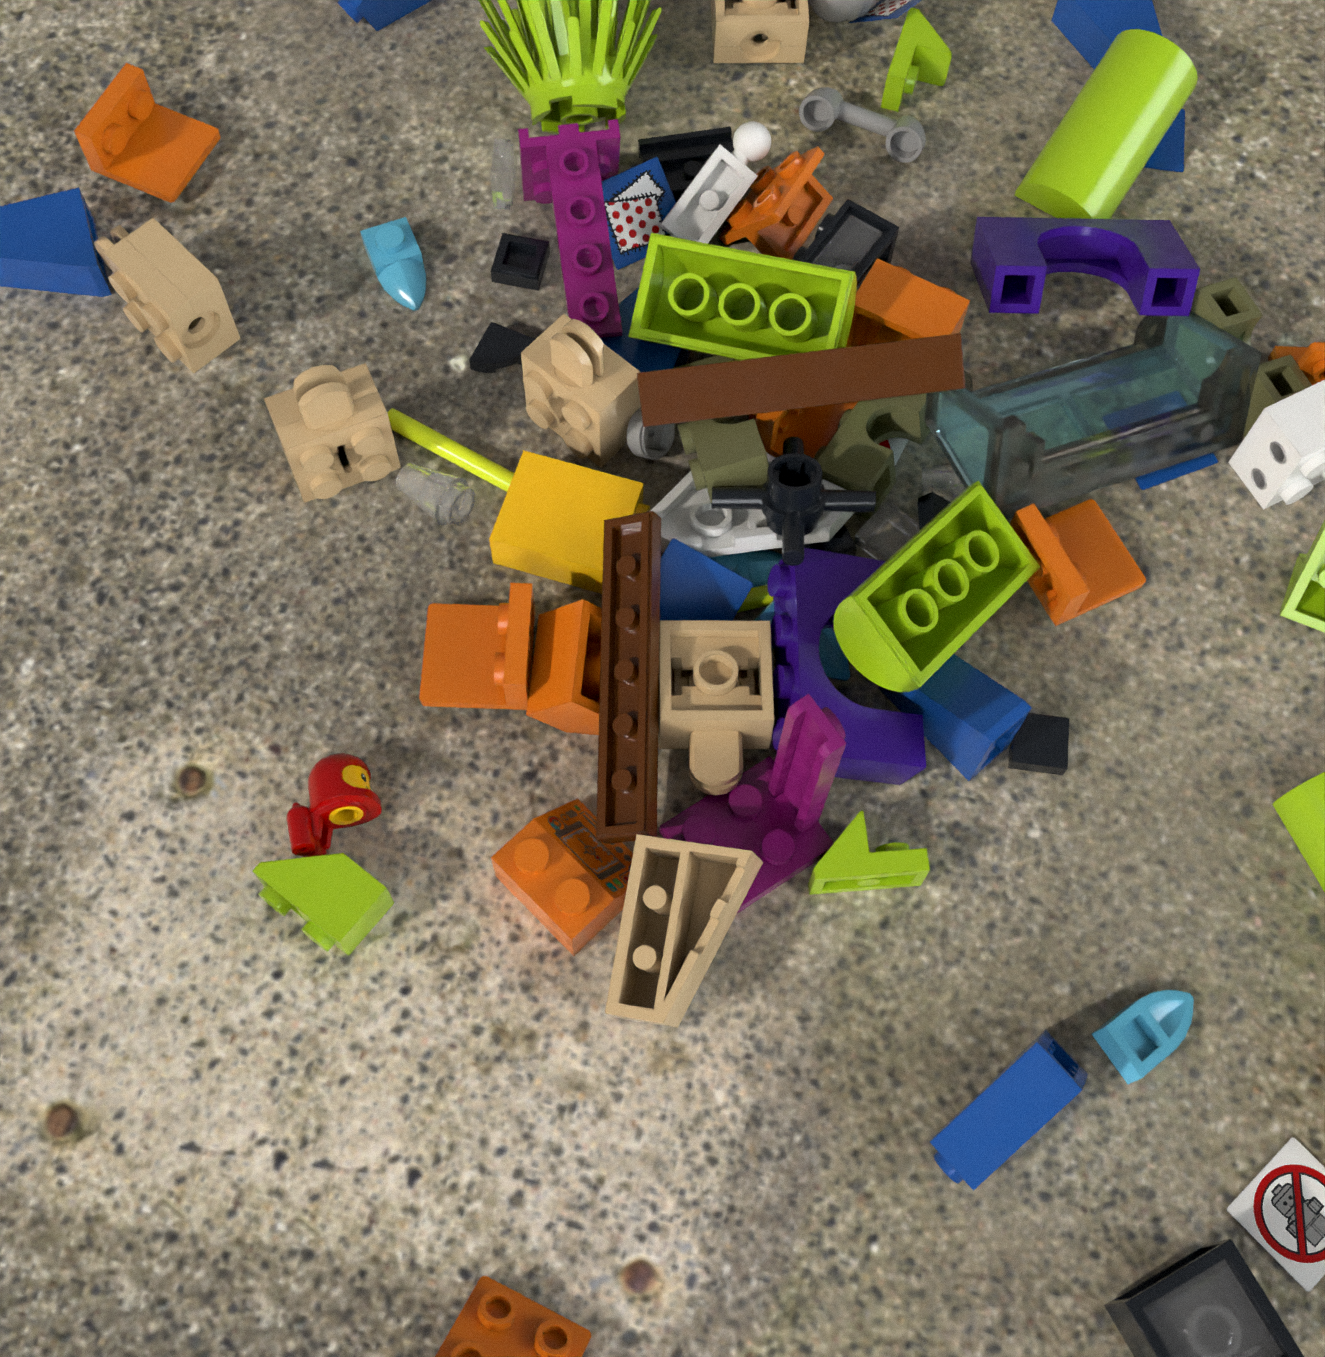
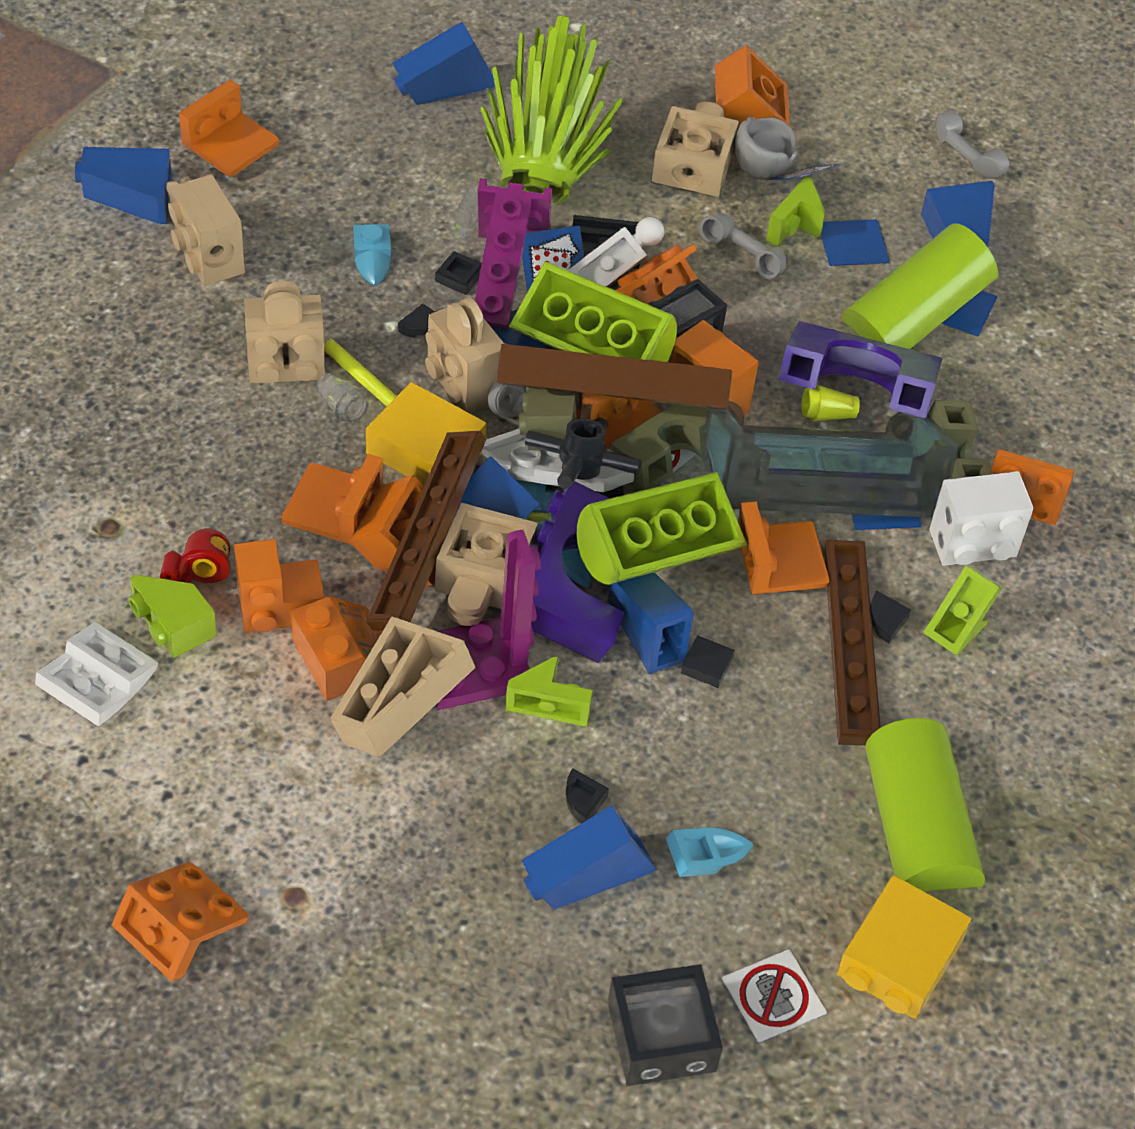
camera: 15 degrees right, 15 degrees down
none -> white slope [35,622,158,727]
none -> orange brick [234,539,325,633]
none -> black tile [565,768,609,824]
none -> neon yellow cone [801,384,860,422]
none -> blue sticker [821,219,890,266]
none -> reddish brown tile [824,540,881,746]
none -> black tile [870,590,911,644]

